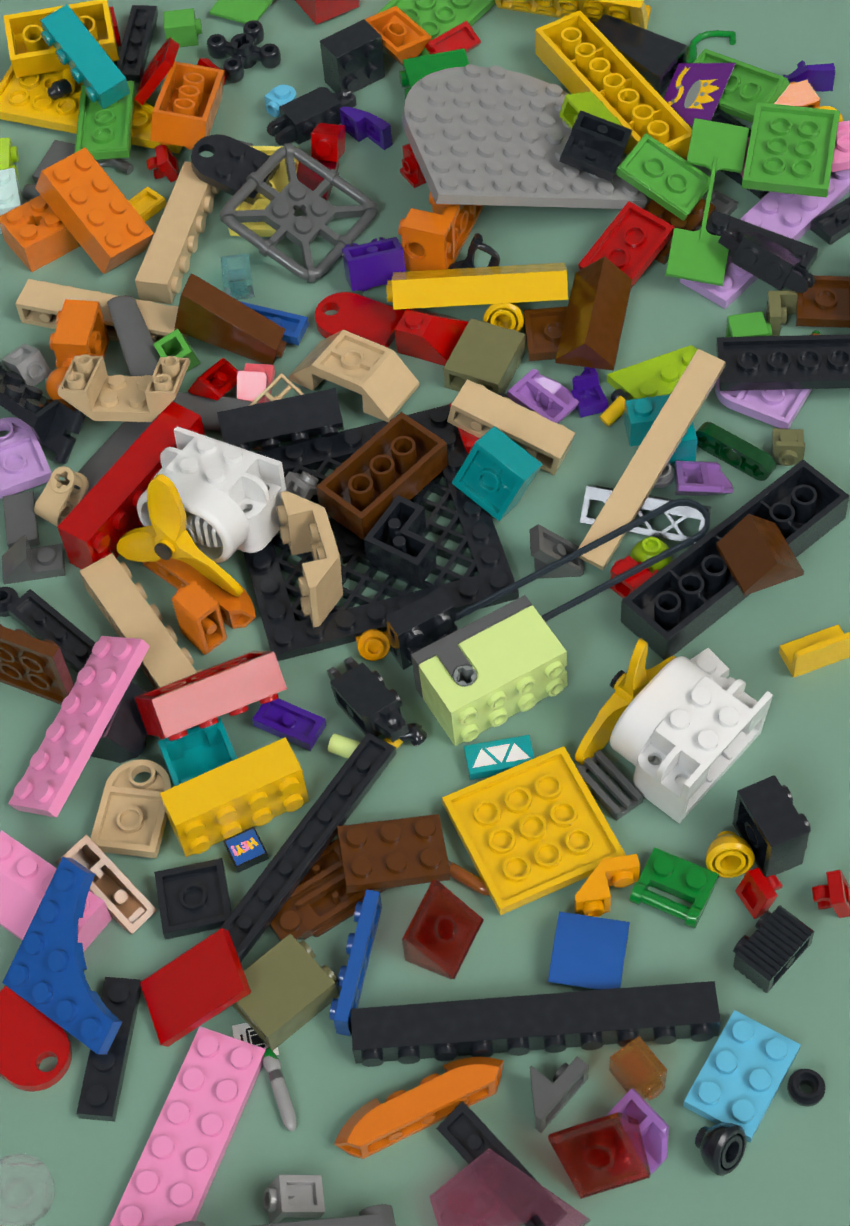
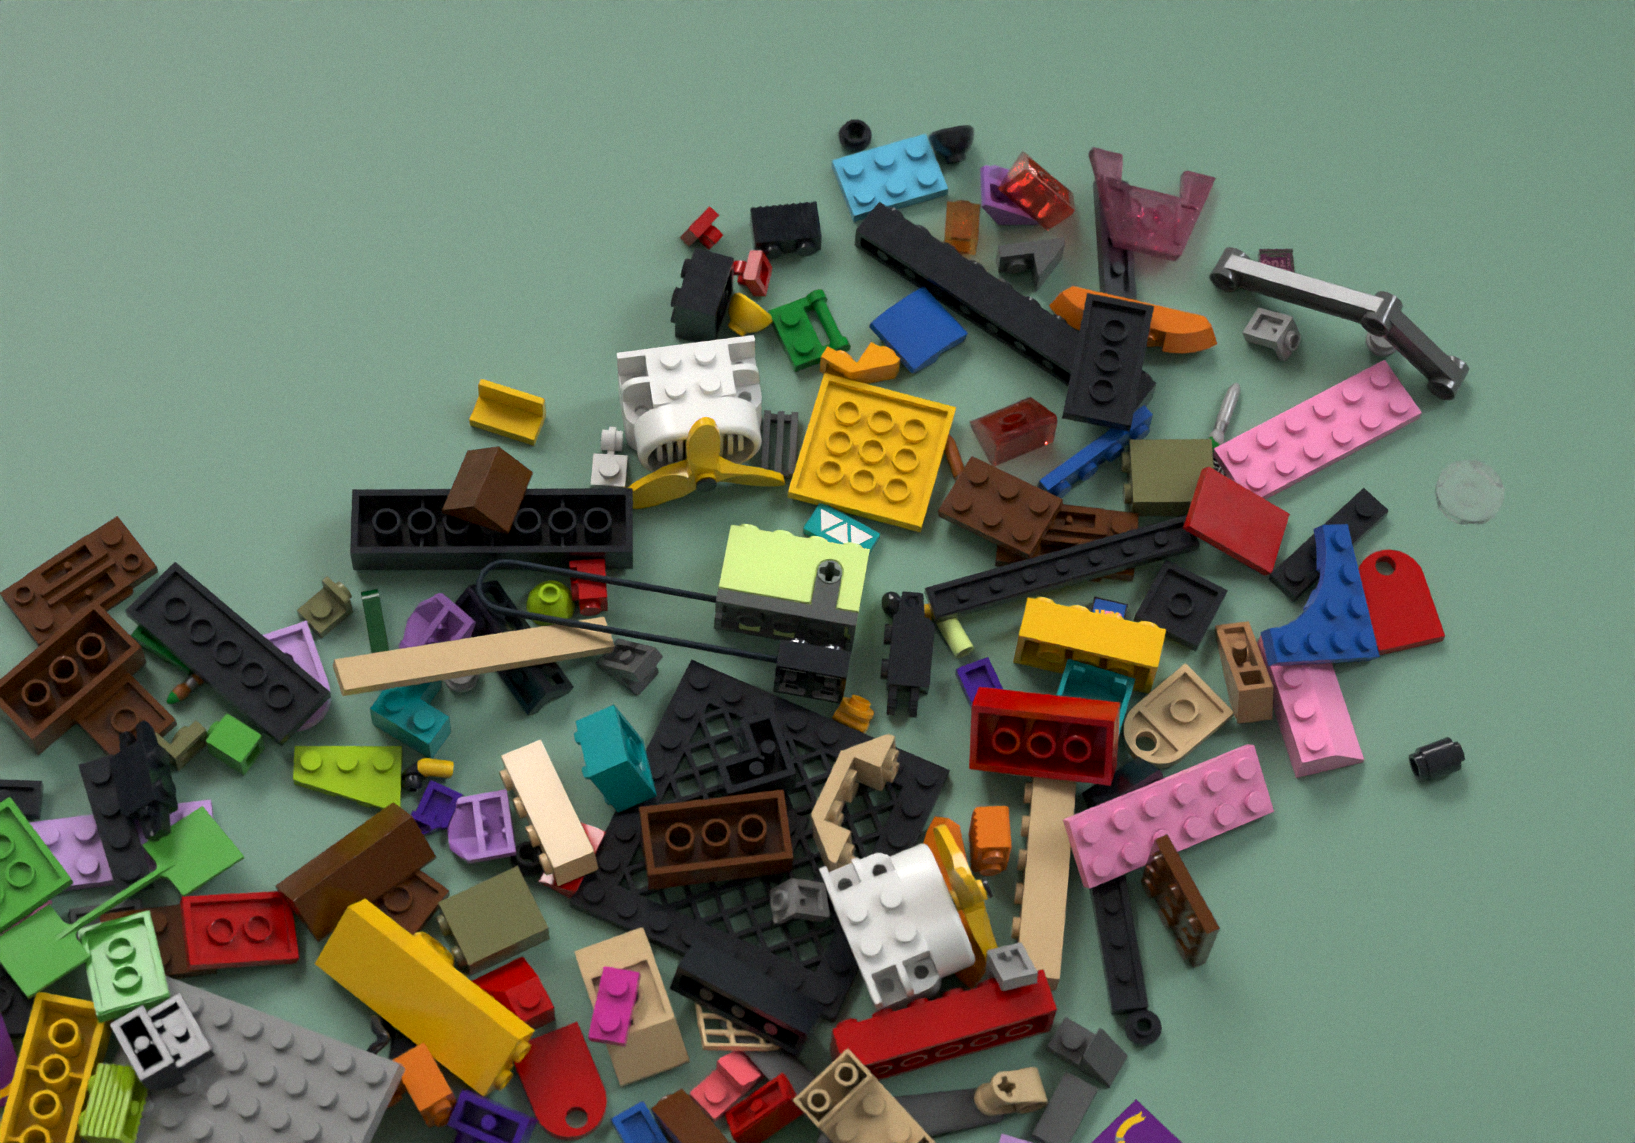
camera: 150 degrees left, 10 degrees up
none -> dark pink plate [588,966,641,1047]
none -> light grey bracket [986,942,1038,991]
none -> black plate [1062,293,1154,432]

